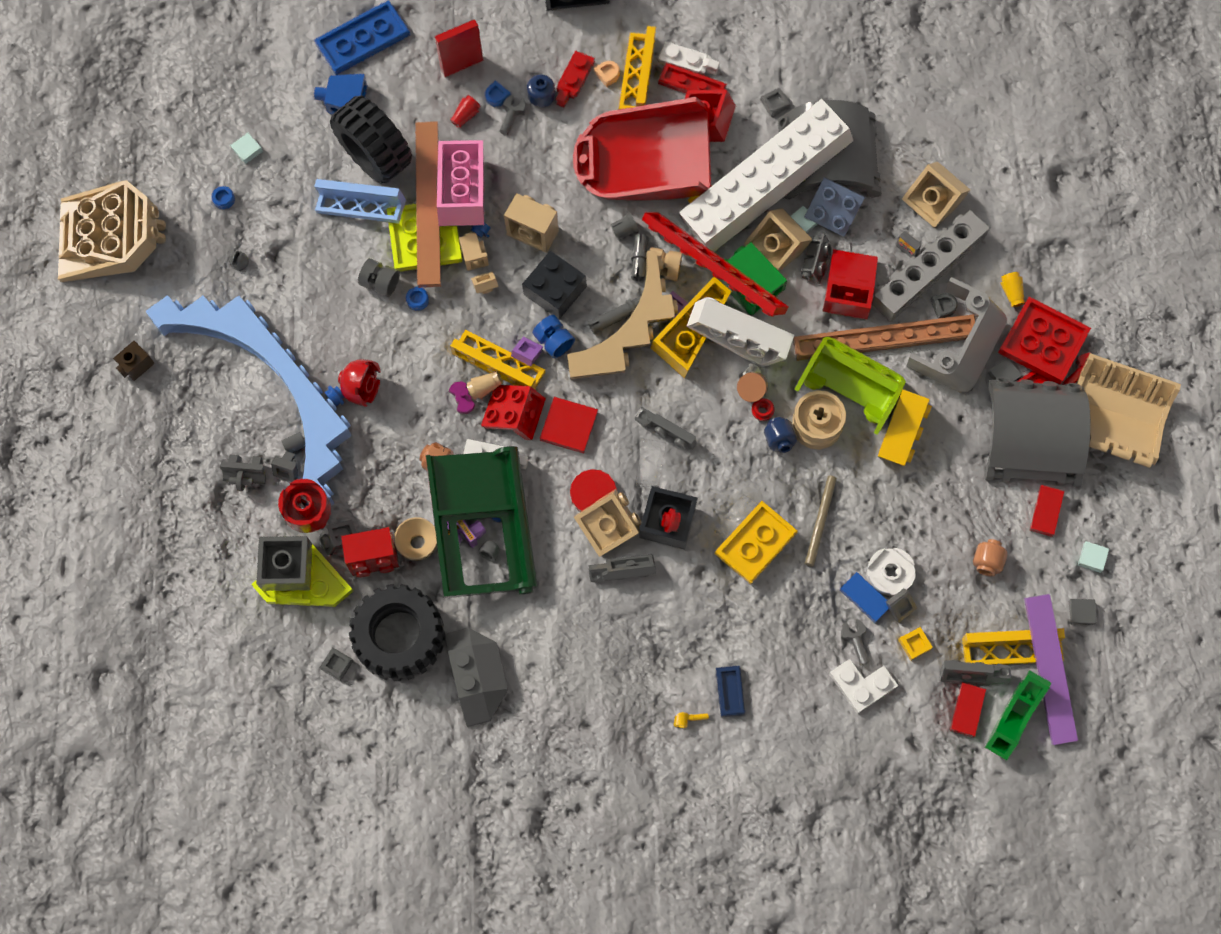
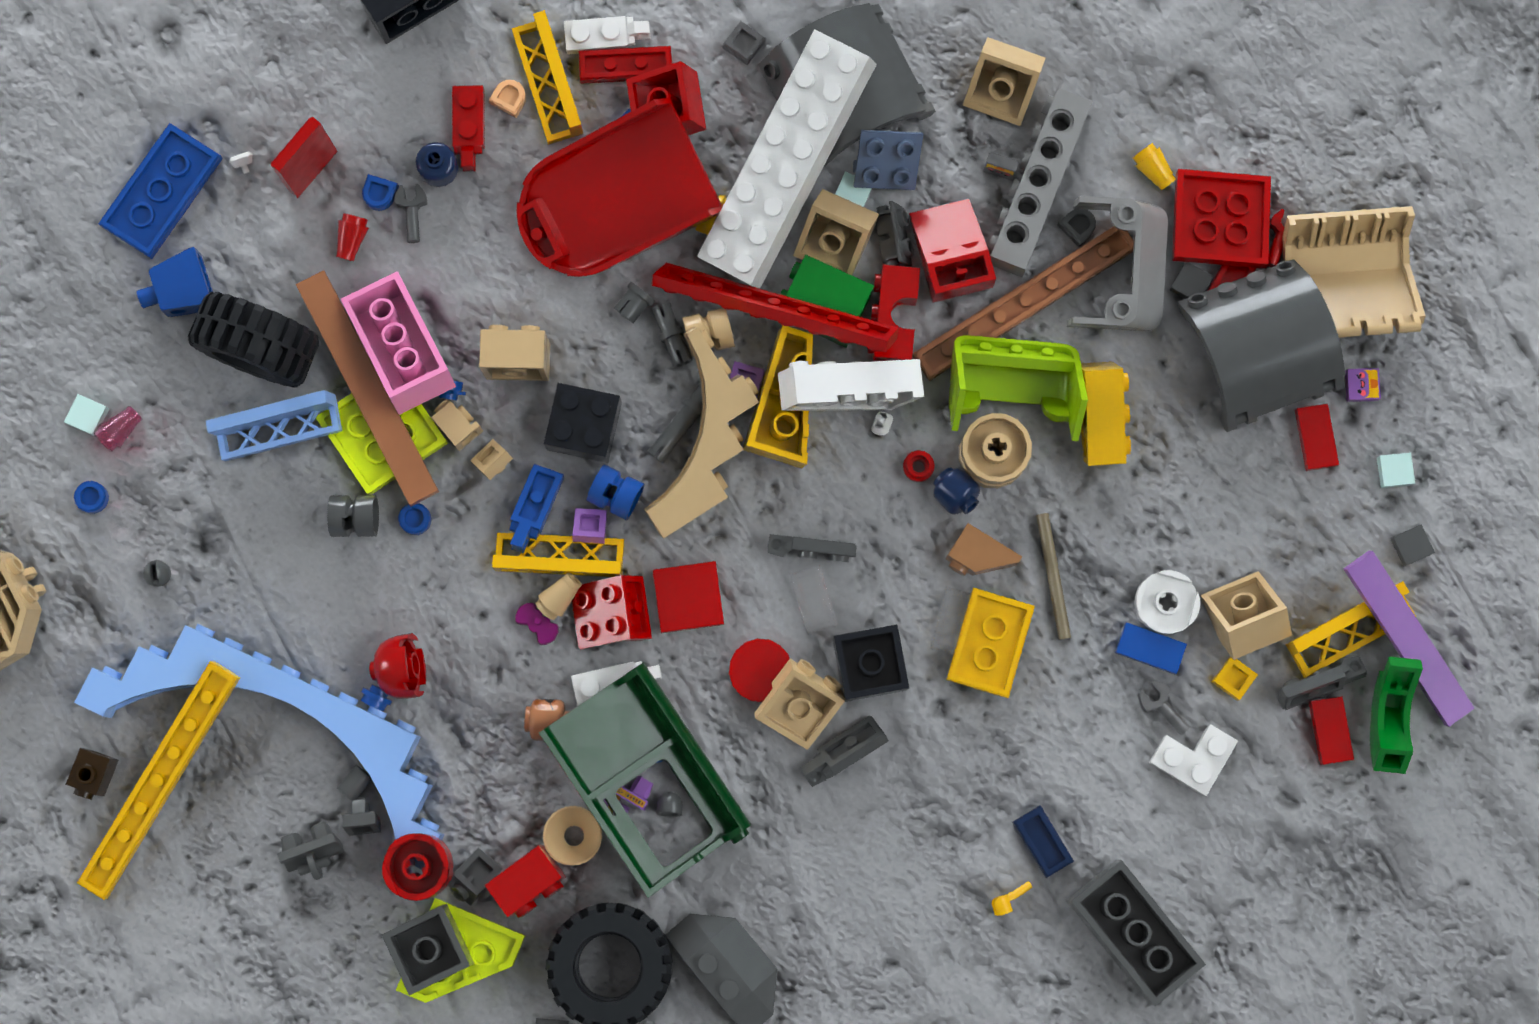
camera: 30 degrees left, 10 degrees up
red plate [662,509,681,533] -> none
nougat piece [737,372,768,402] -> none
flat silver tile [886,588,918,623] -> none
nougat head [973,539,1008,577] -> none
none -> yellow tile [77,660,241,900]
none -> clear pink cone [94,406,142,452]
none -> white rock [229,151,253,174]
none -> blue hinge [509,464,564,554]
none -> red arch [868,264,920,361]
none -> medium nougat slope [946,523,1022,576]
none -> dark grey brick [1066,860,1206,1007]
none -> tan slope [1201,571,1292,660]
none -> medium lavender tile [1345,368,1381,402]

